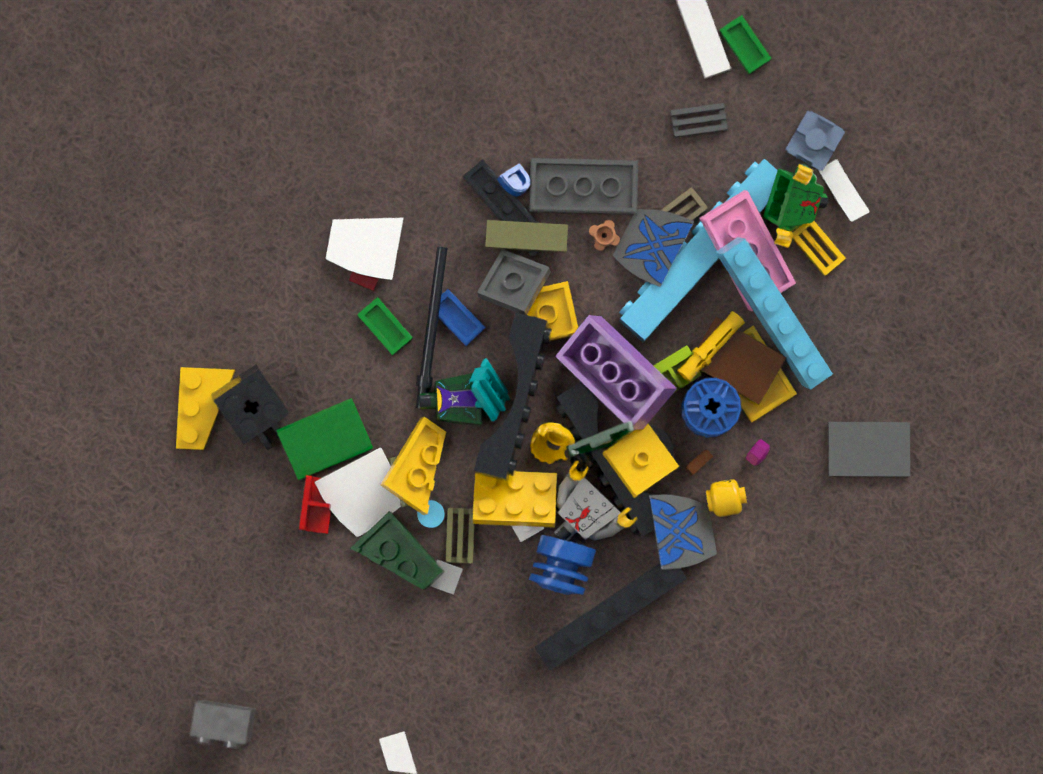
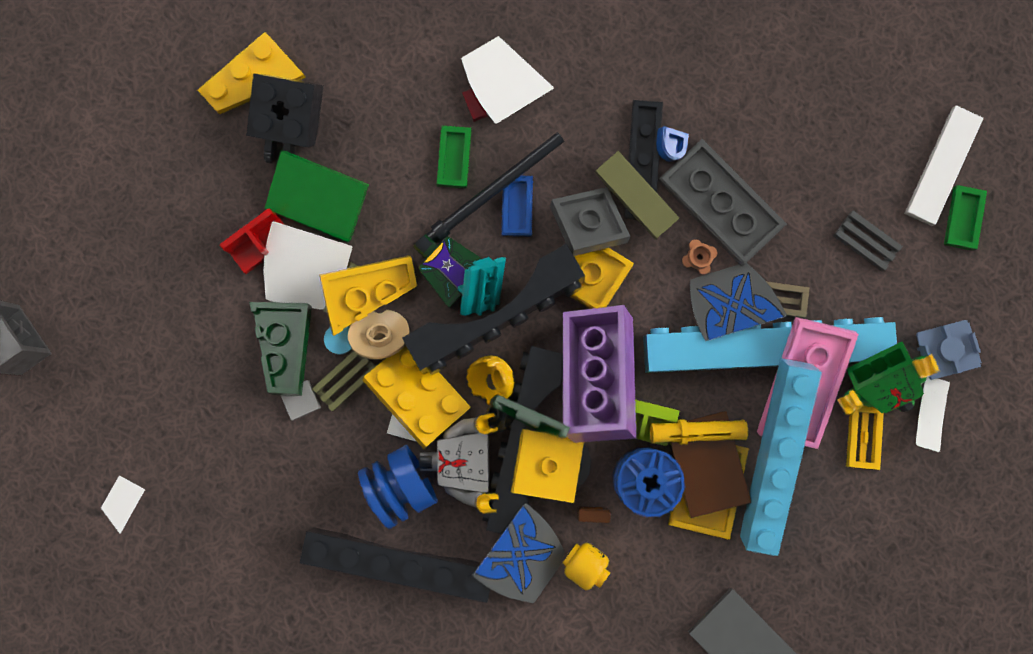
camera: 50 degrees right, 0 degrees up
magenta tile [745,439,770,466] -> none
none -> tan dish [348,310,410,359]

